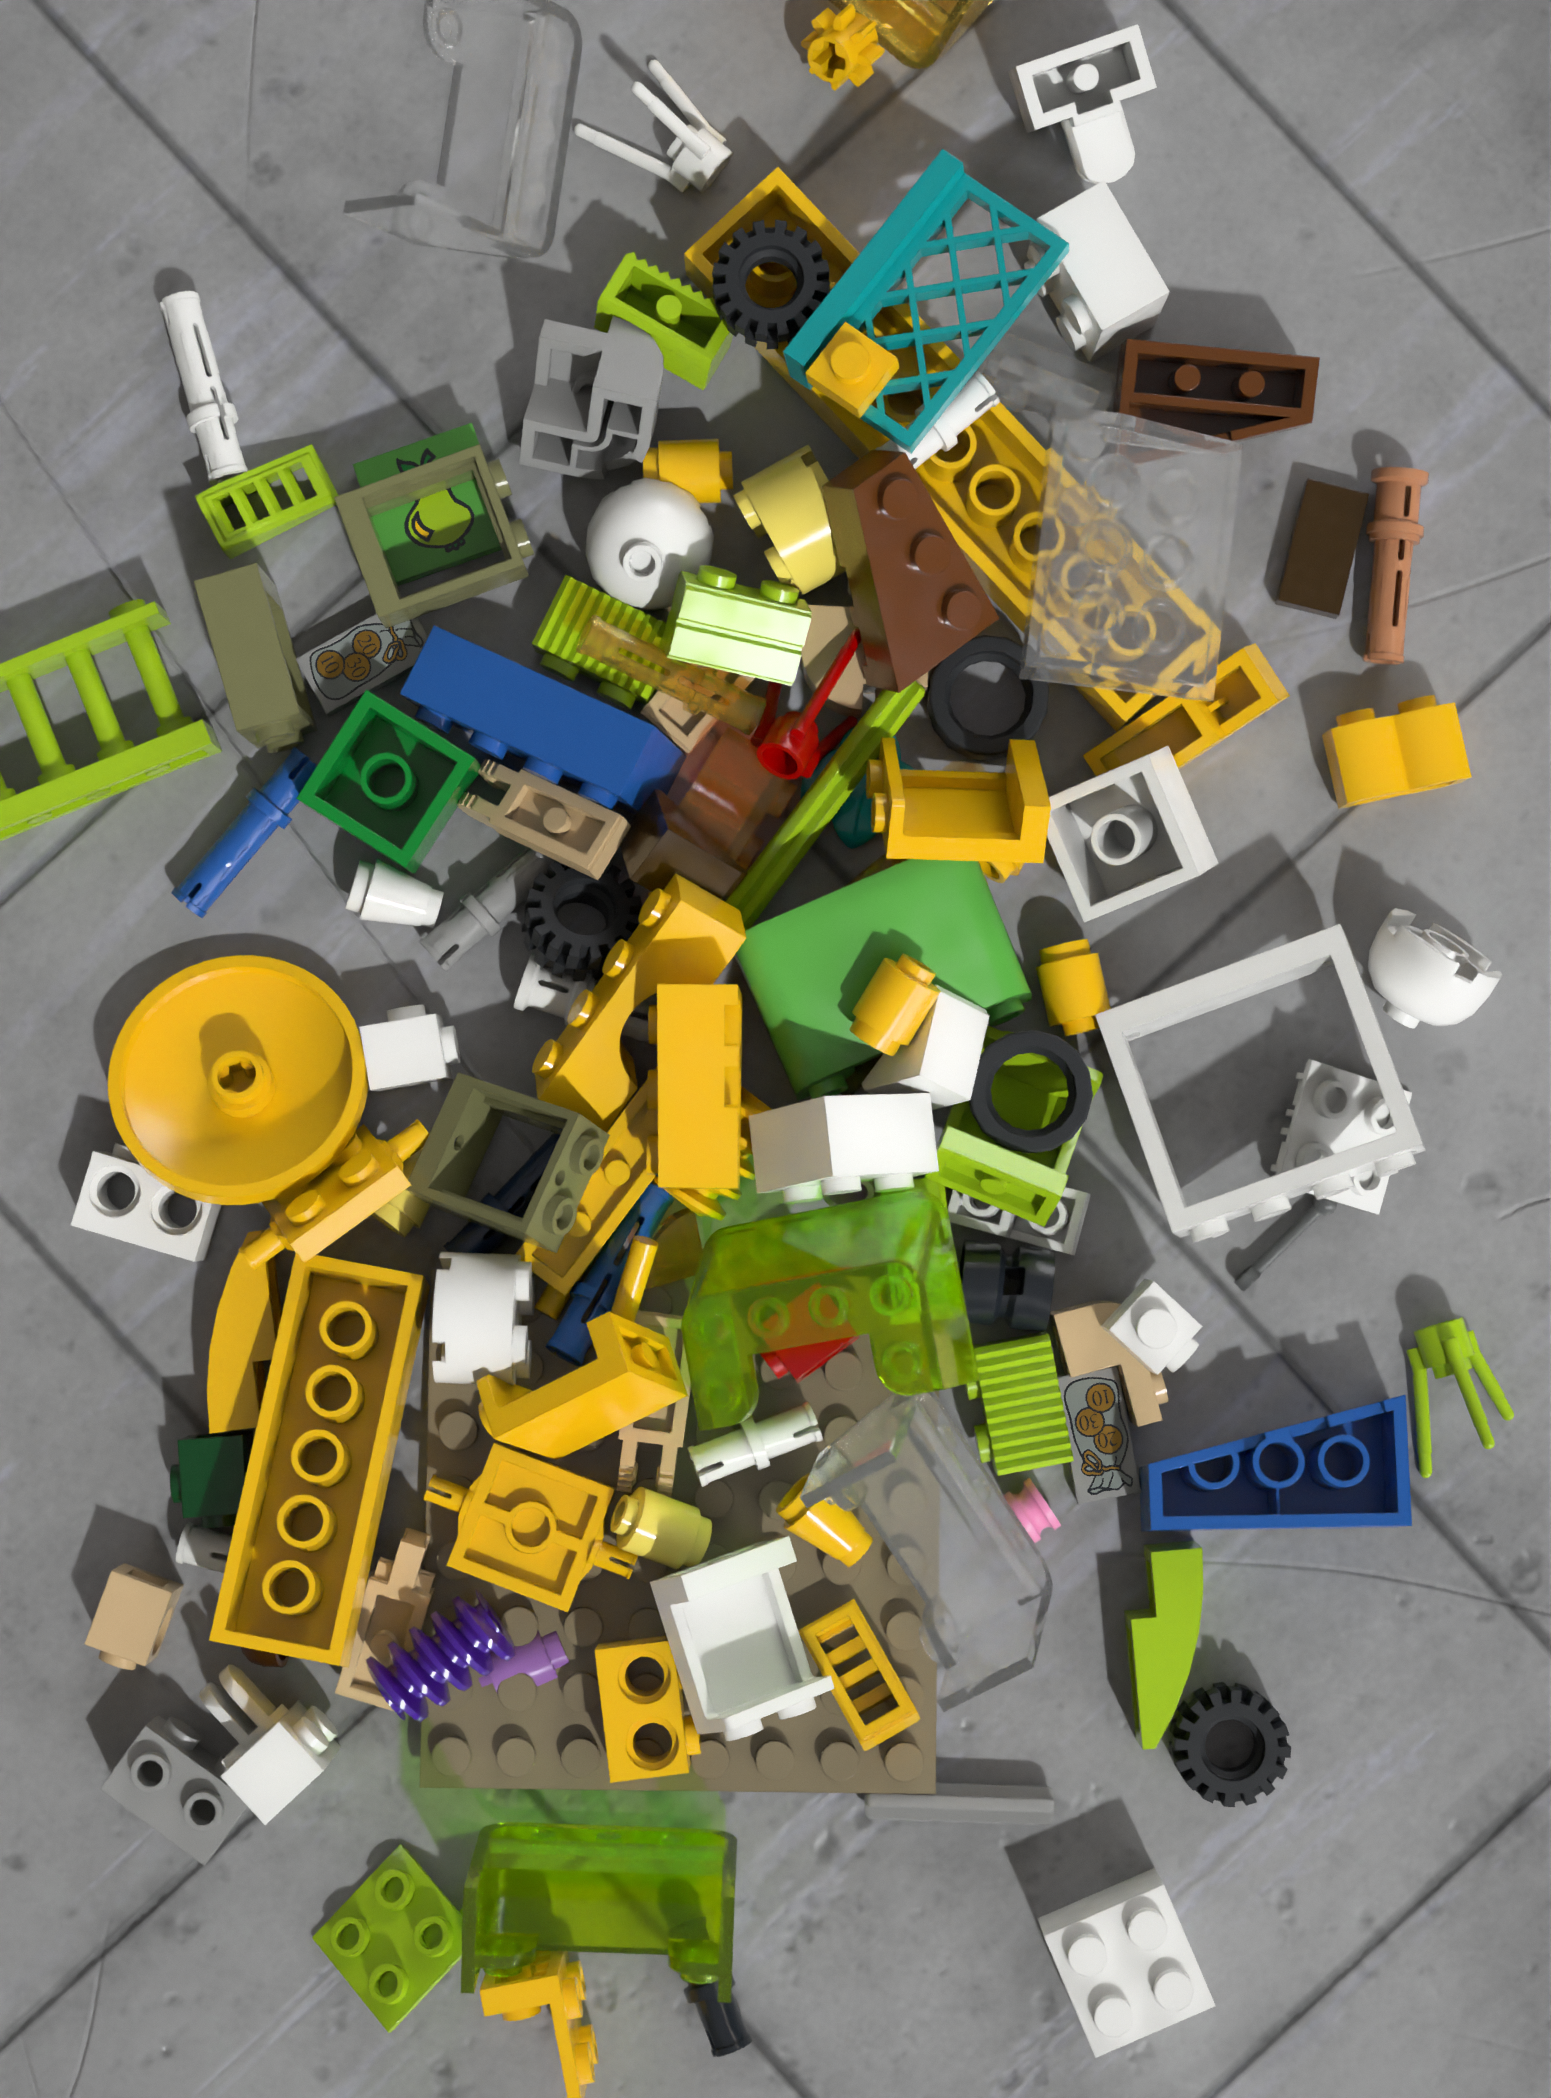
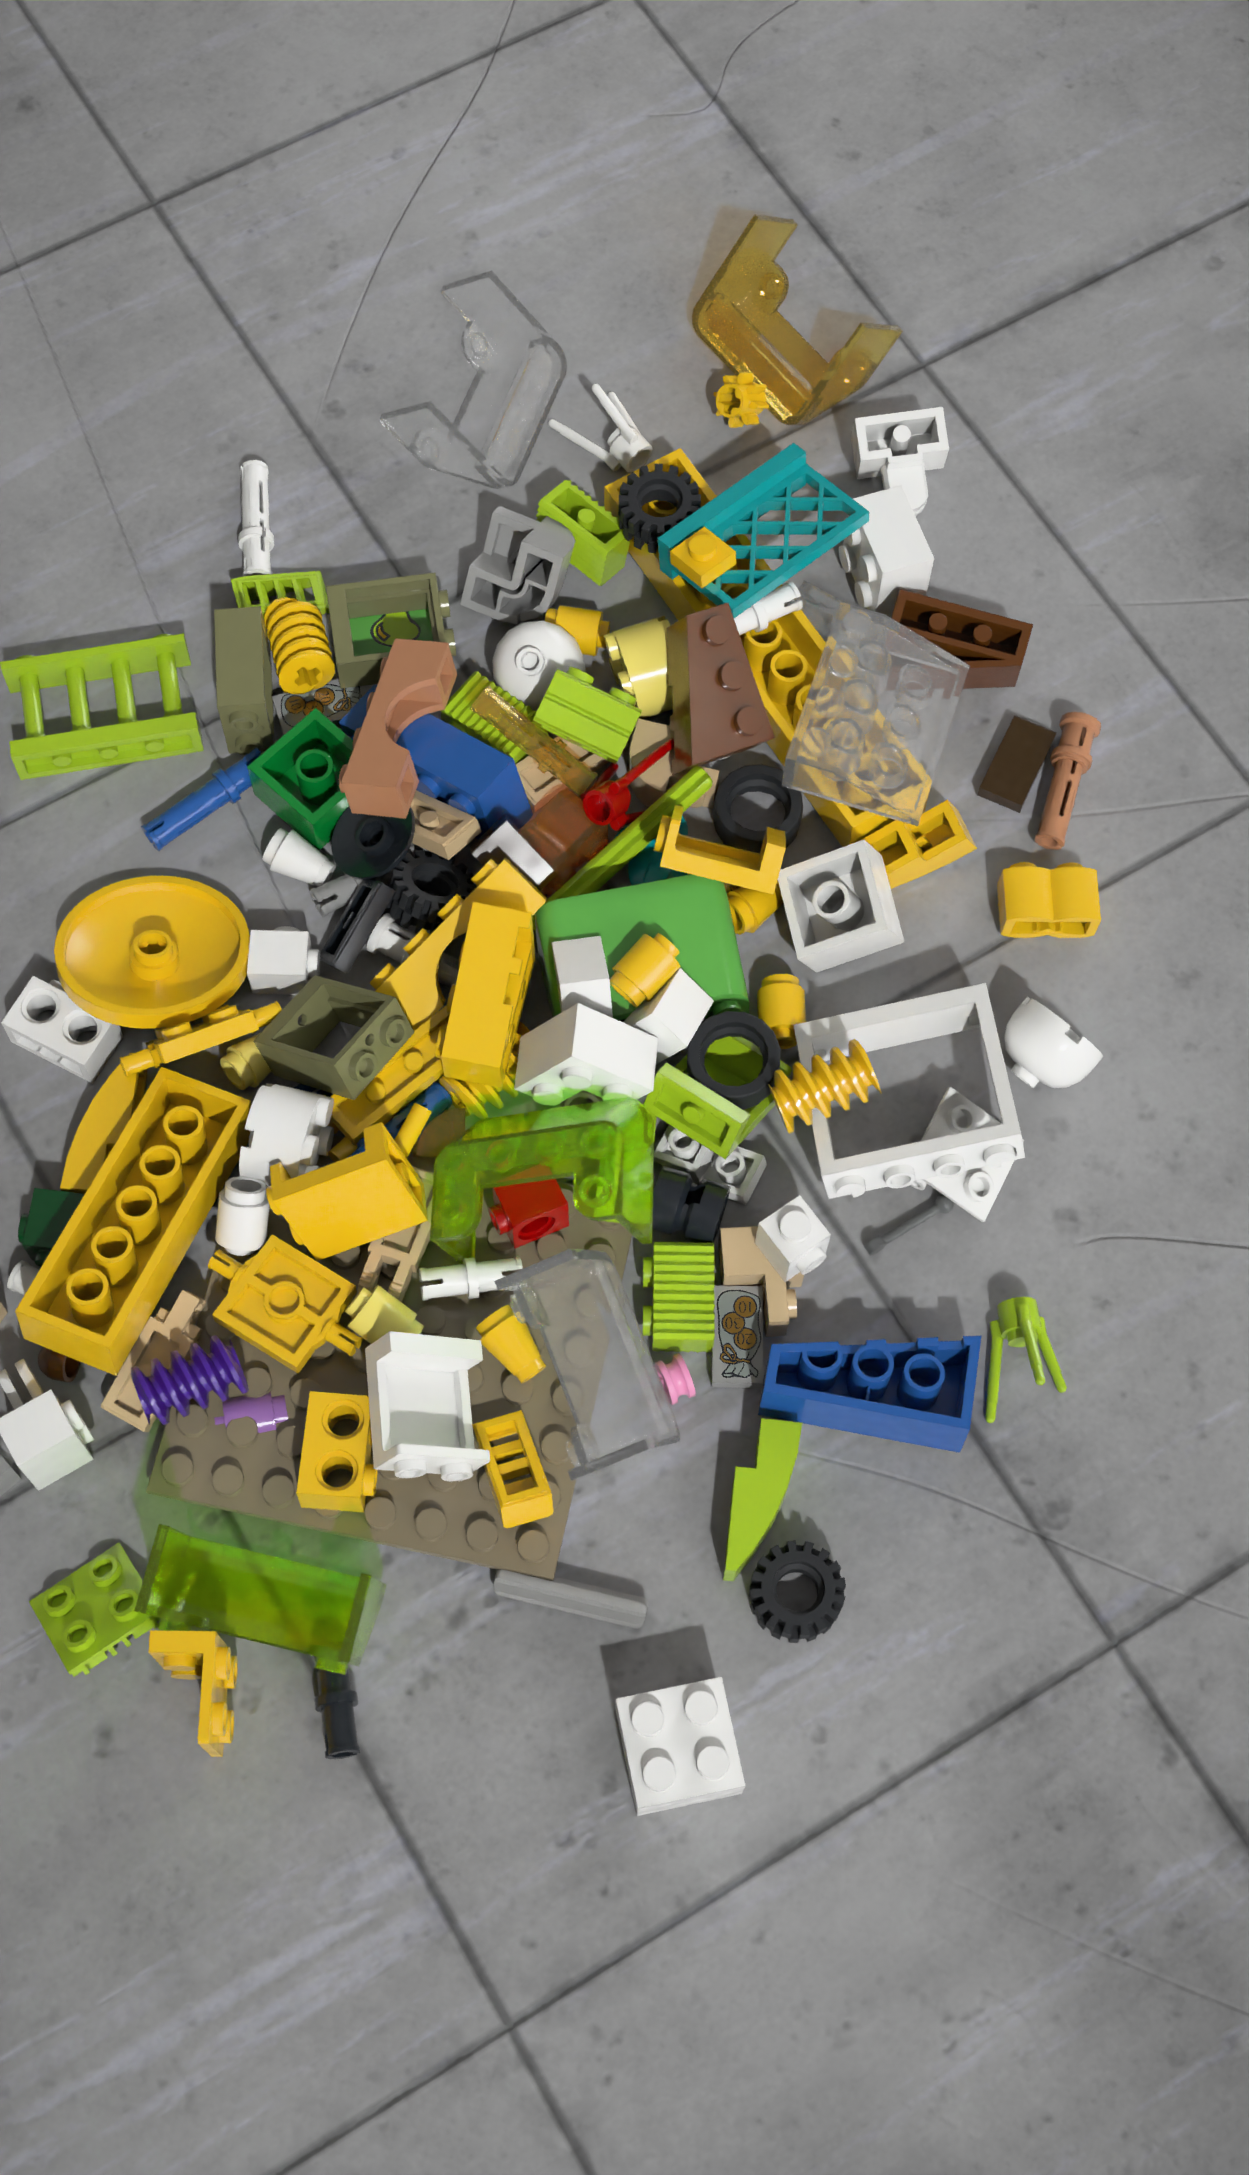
camera: 10 degrees right, 20 degrees down
none -> white brick [215,1176,270,1256]
none -> yellow piece [264,597,335,695]
none -> black tile [320,879,396,974]
none -> black dish [331,806,415,880]
none -> nougat arch [339,638,457,819]
none -> white slope [552,936,613,1018]
none -> yellow piece [768,1039,882,1134]

